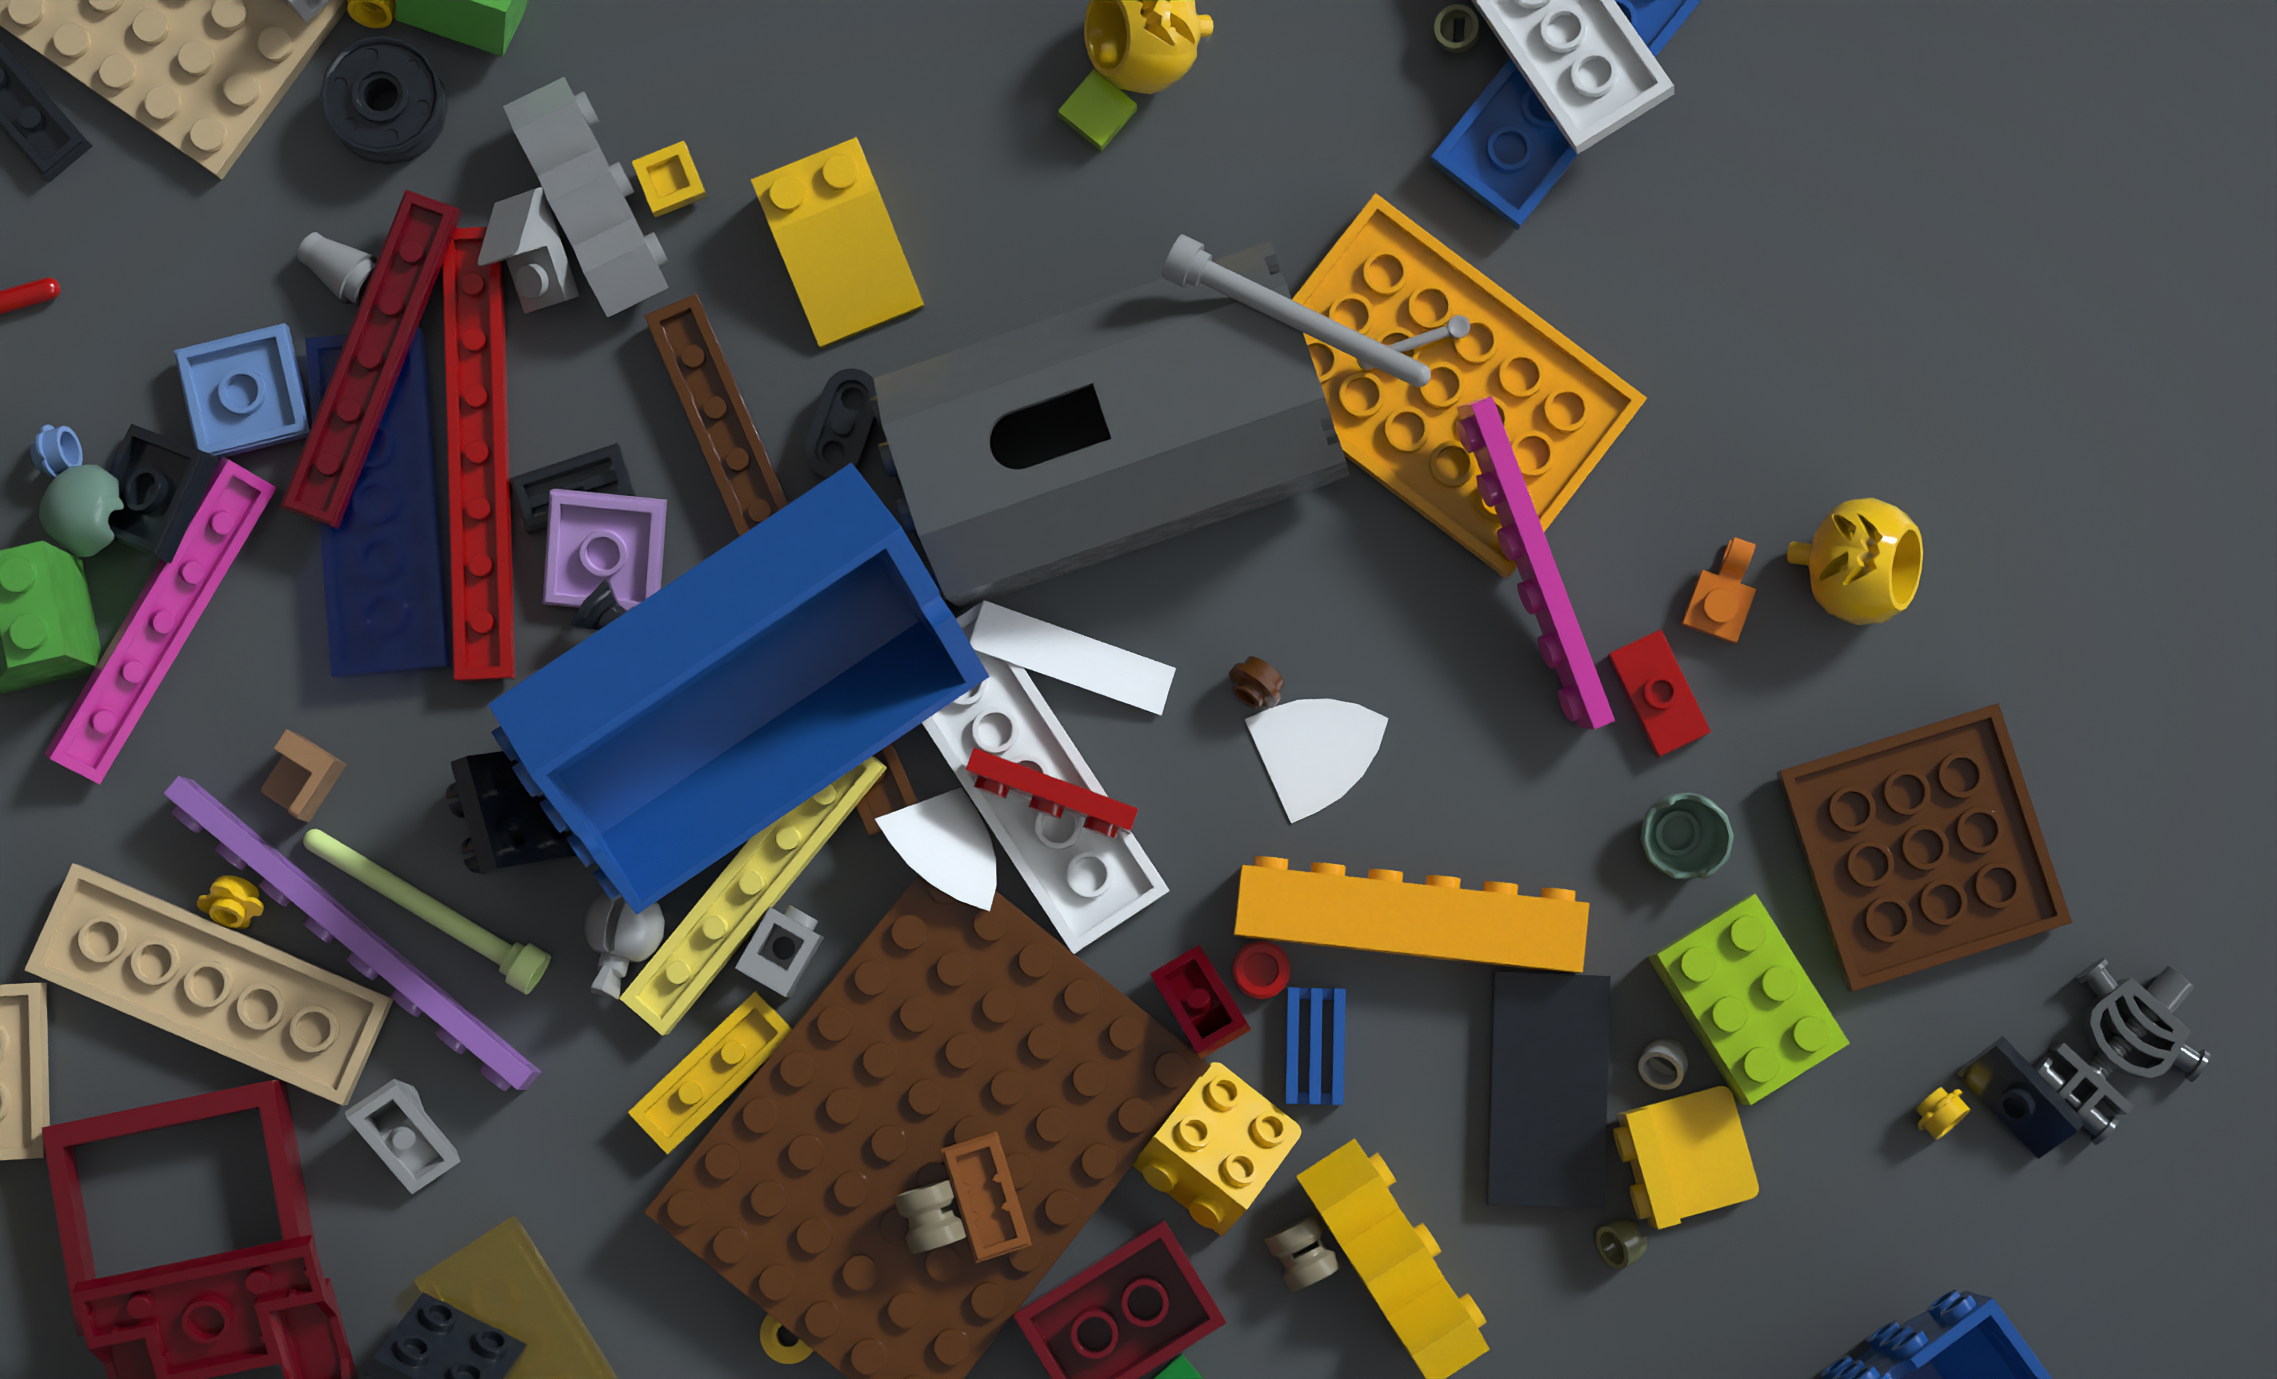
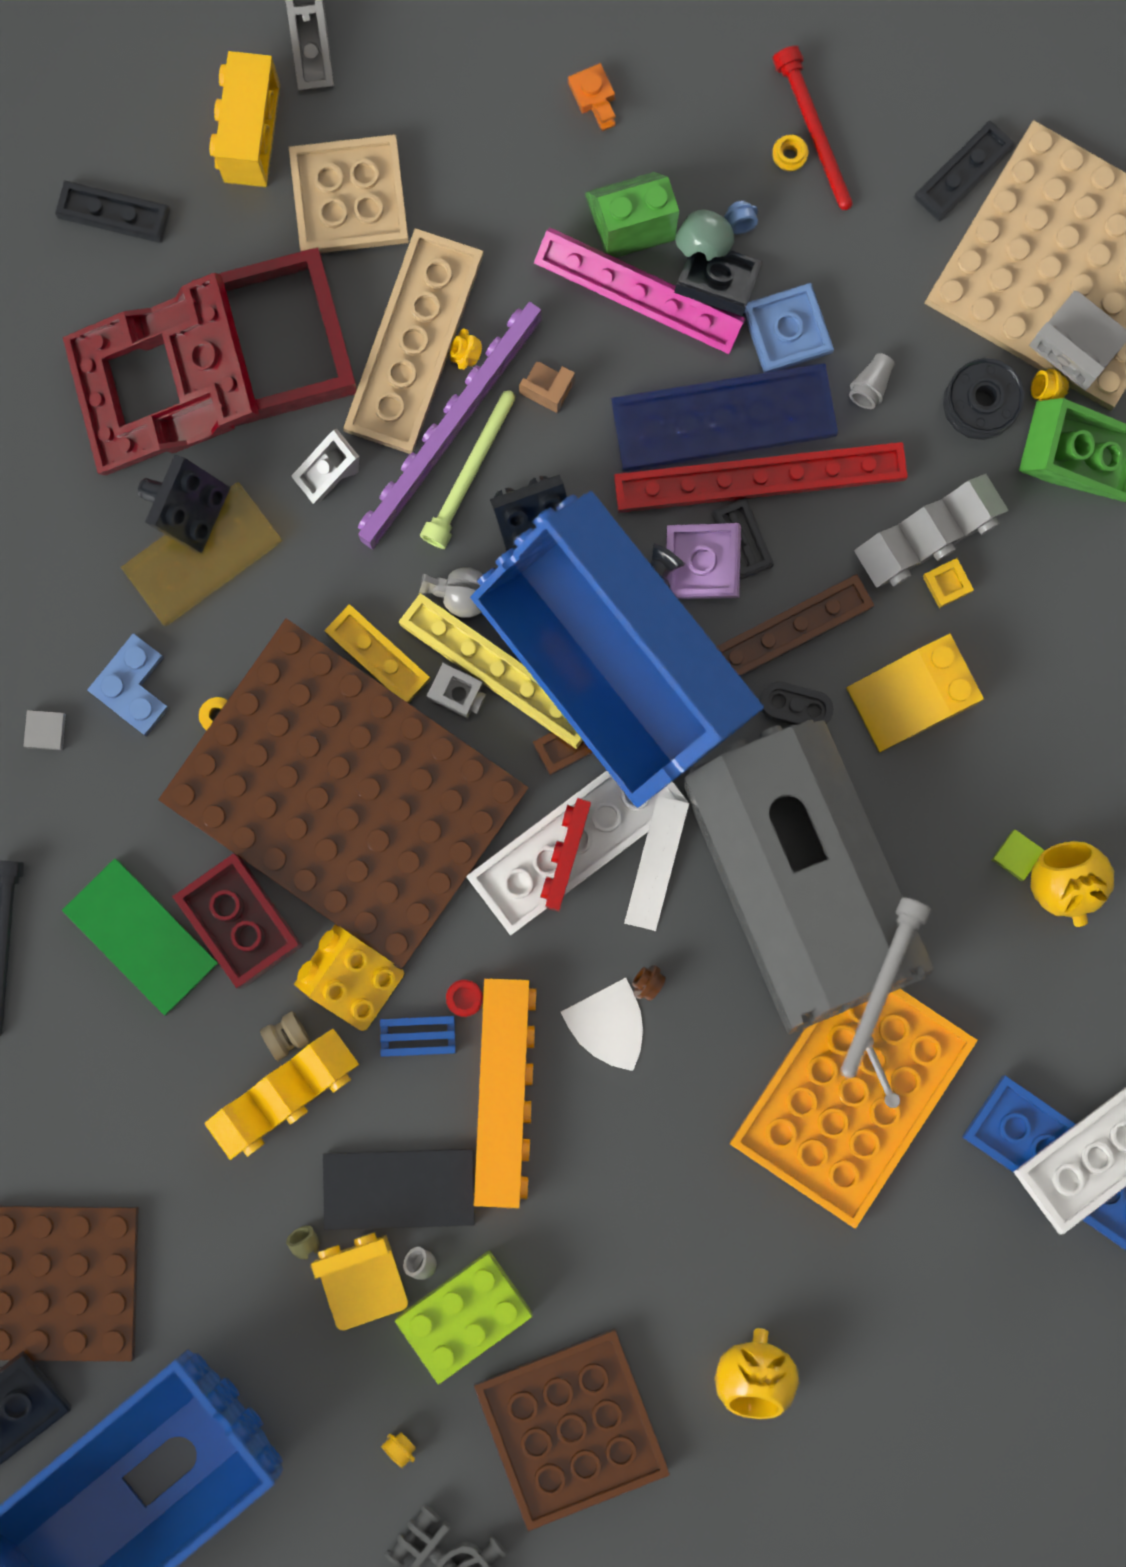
camera: 85 degrees right, 0 degrees up
dark red tile [280,189,462,530] -> none
light grey slope [478,187,580,314] -> none
white sticker [875,787,997,911] -> none
dark tan wheel [893,1179,967,1255] -> none
dark orange plate [940,1131,1032,1263] -> none
dark red slope [1150,945,1251,1060] -> none
olive hinge [1434,4,1481,53] -> none
dark pink plate [1456,396,1615,730] -> none
red plate [1607,629,1711,758] -> none
sand green hair [1639,792,1734,879] -> none
orange plate [1680,537,1757,644] -> none
black plate [1958,1036,2085,1159] -> none

